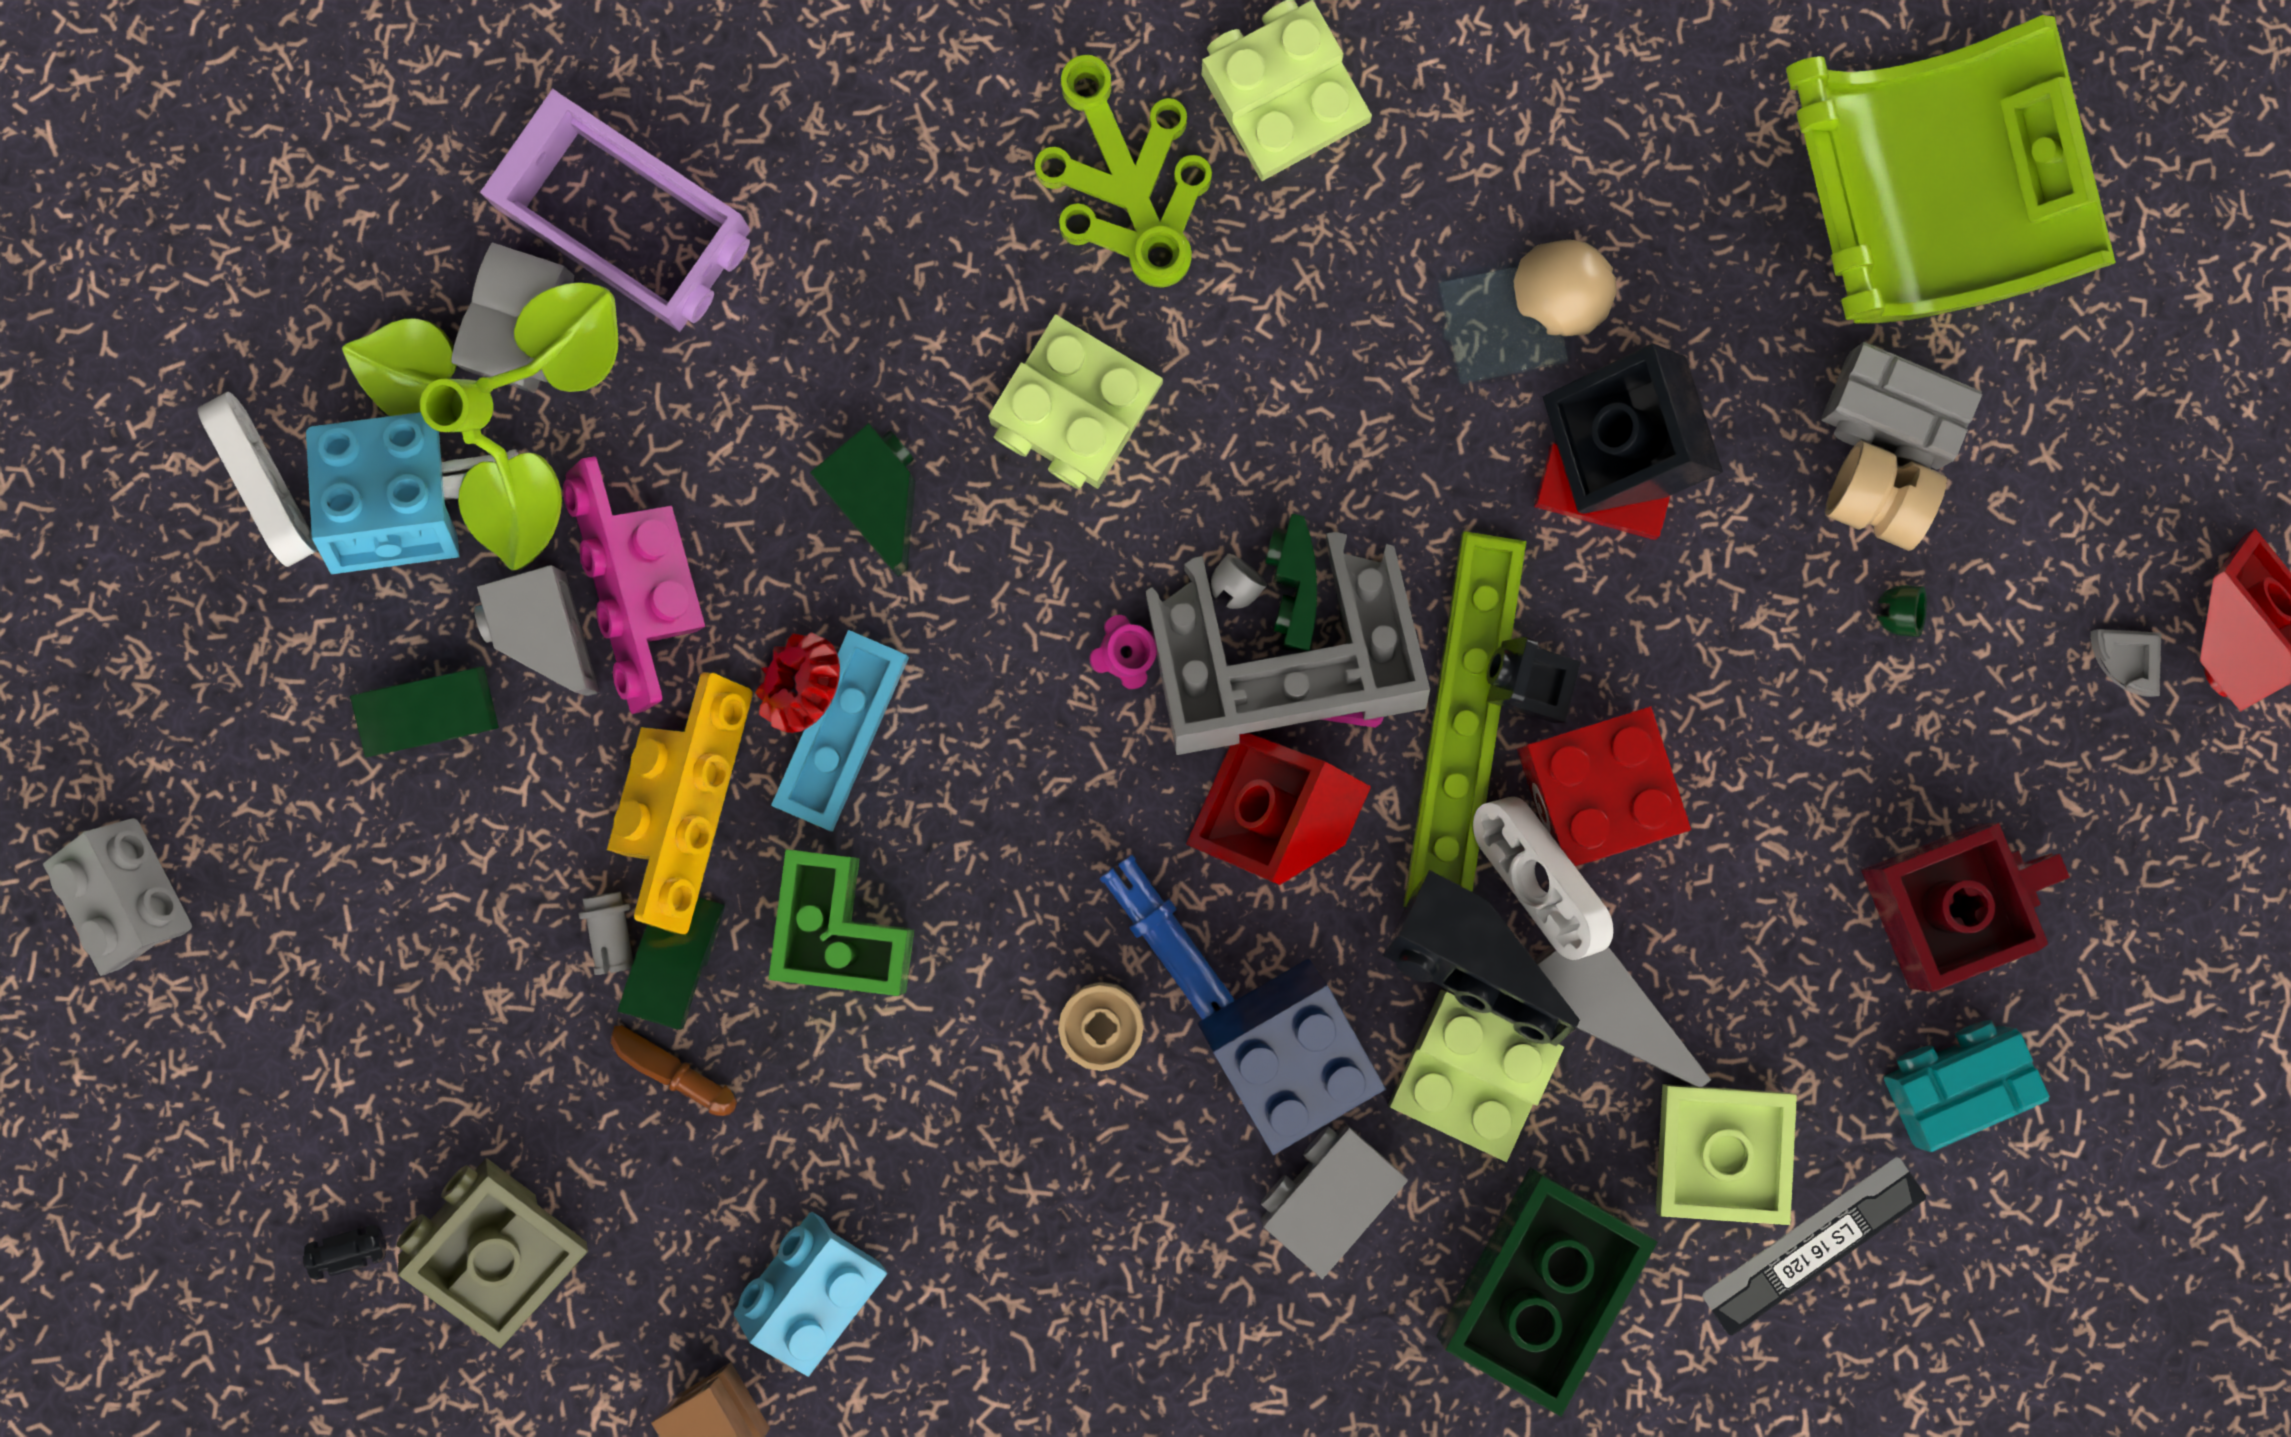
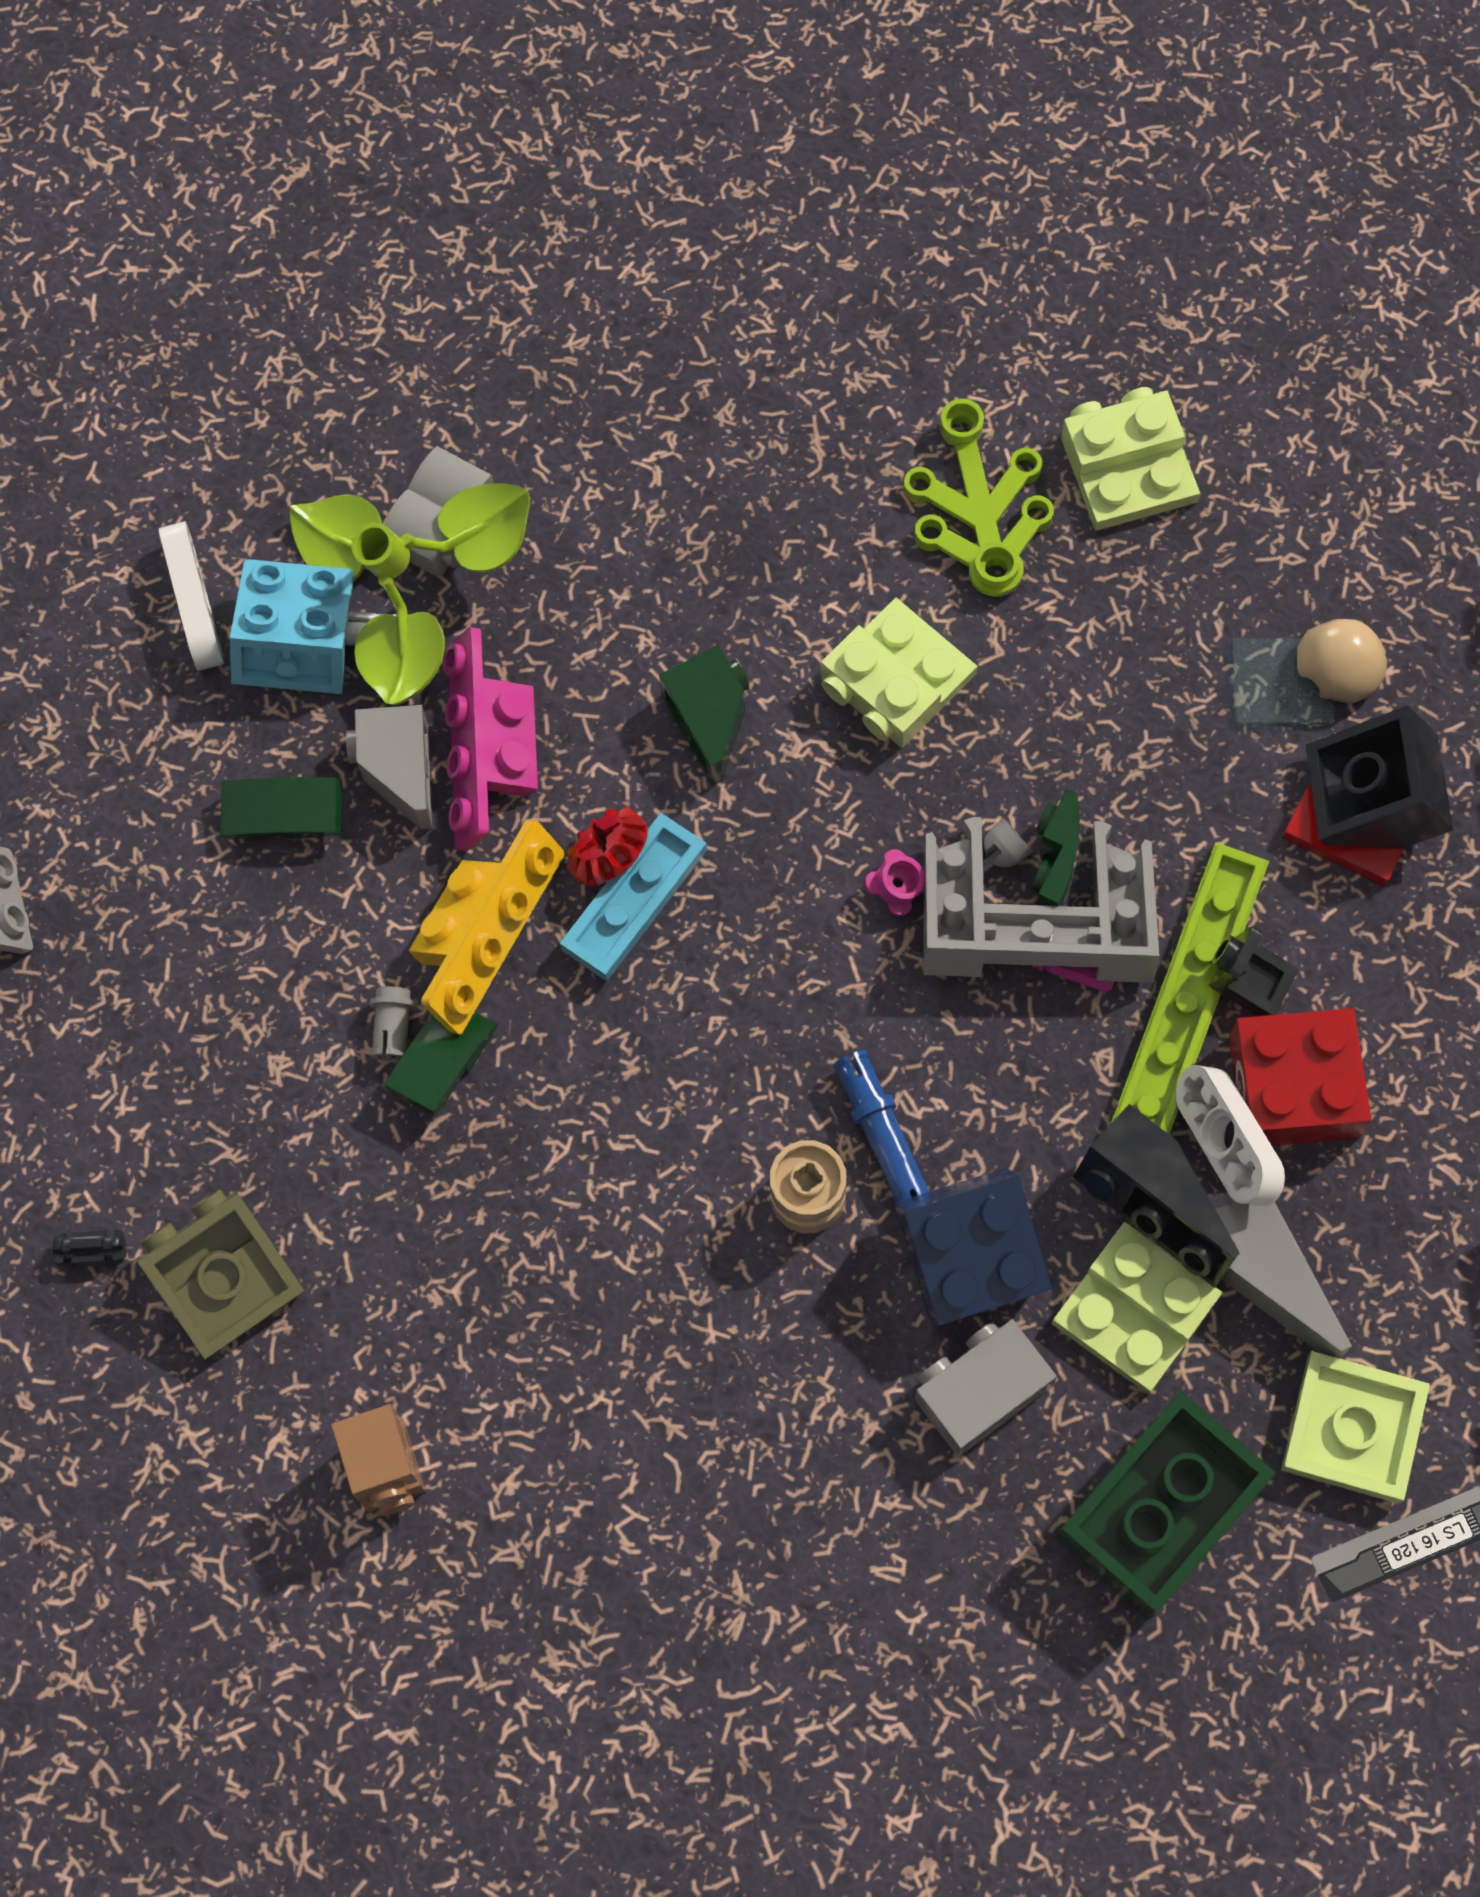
camera: 15 degrees right, 15 degrees down
lavender window [480,89,750,332] -> none
dark orange piece [610,1025,737,1116] -> none
medium azure bracket [734,1212,888,1377] -> none
bright green brick [768,849,914,996] -> none
red slope [1186,733,1371,885] -> none

